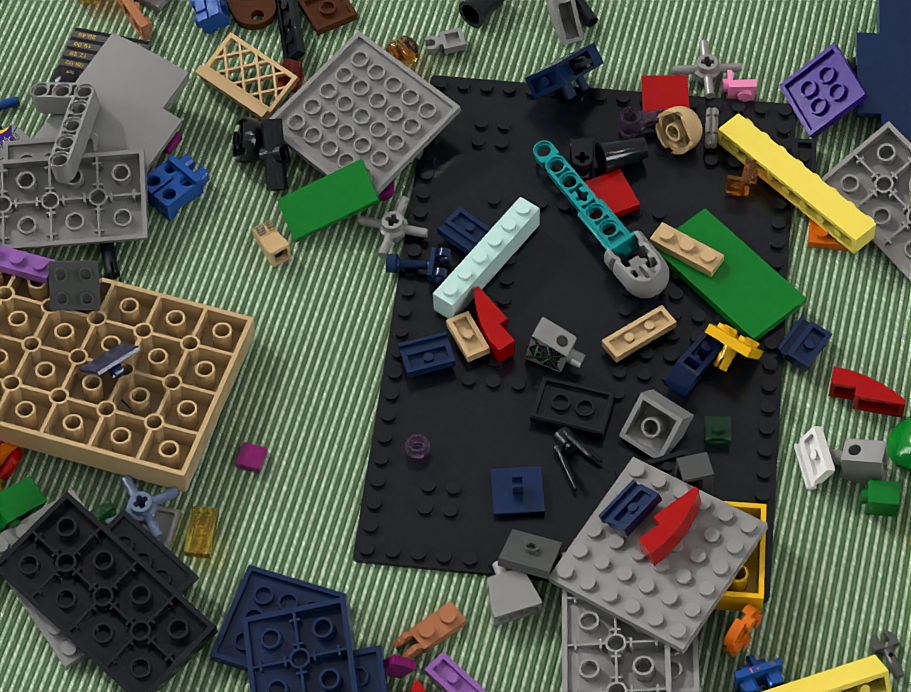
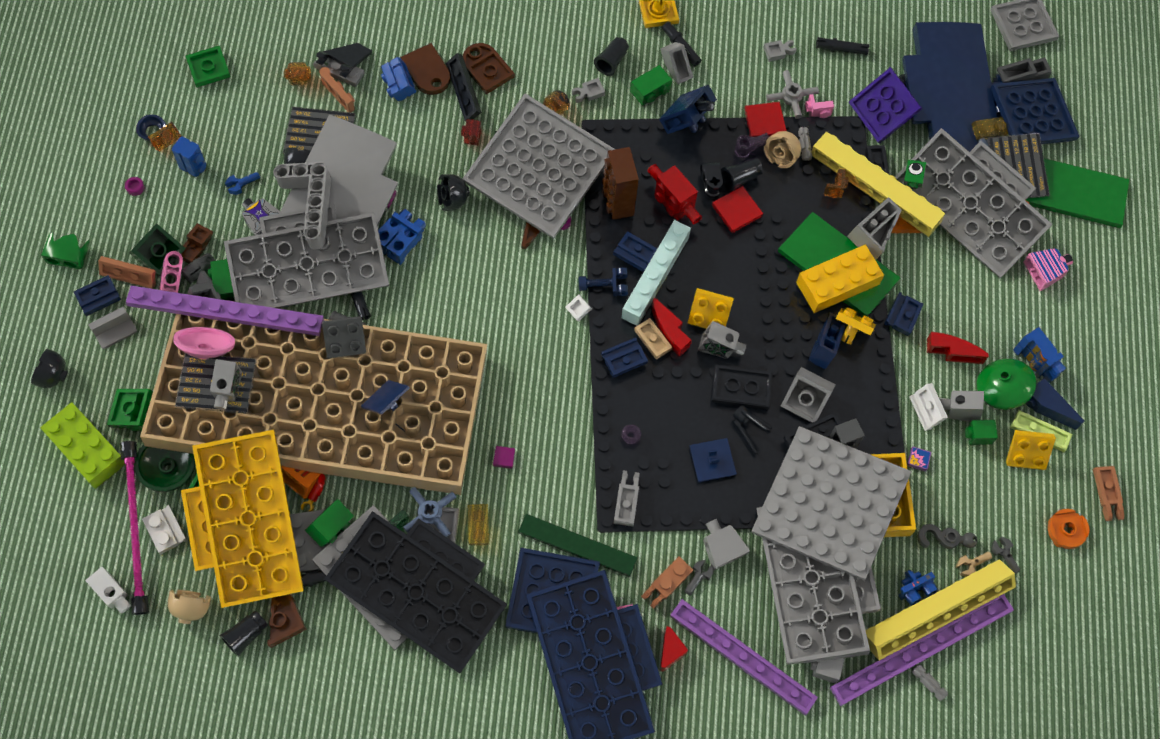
camera: 15 degrees left, 10 degrees up
tan fence [195,32,300,121] -> none
tan leg [252,220,291,267] -> none
black piece [259,118,290,191] -> none
green tile [277,159,381,242] -> none
light grey bar [359,196,429,258] -> none
magenta tile [385,654,416,679] -> none
dark grey plate [498,529,562,579] -> none
piece [533,140,669,298] -> none
dark blue plate [598,480,662,537] -> none
tan plate [602,305,677,362] -> none
red slope [638,486,701,566] -> none
tan plate [649,222,724,277] -> none
clear green plate [704,416,731,443] -> none
orange plate [722,604,764,656] -> none
none -> dark green tile [518,514,638,577]
none -> white tile [565,295,592,322]
none -> reddish brown brick [602,147,639,220]
none -> light grey hinge [613,470,640,526]
none -> green brick [630,65,672,106]
none -> red brick [647,164,702,224]
none -> dark grey bar [685,560,713,595]
none -> yellow plate [688,288,734,329]
none -> light grey plate [763,40,797,62]
none -> yellow brick [796,244,884,313]
none -> black pin [816,37,869,55]
none -> light grey wedge [847,197,901,260]
none -> green brick [903,160,926,189]
none -> tile [907,446,931,472]
none -> dark grey piece [917,524,978,549]
none -> tan bar [956,552,992,577]

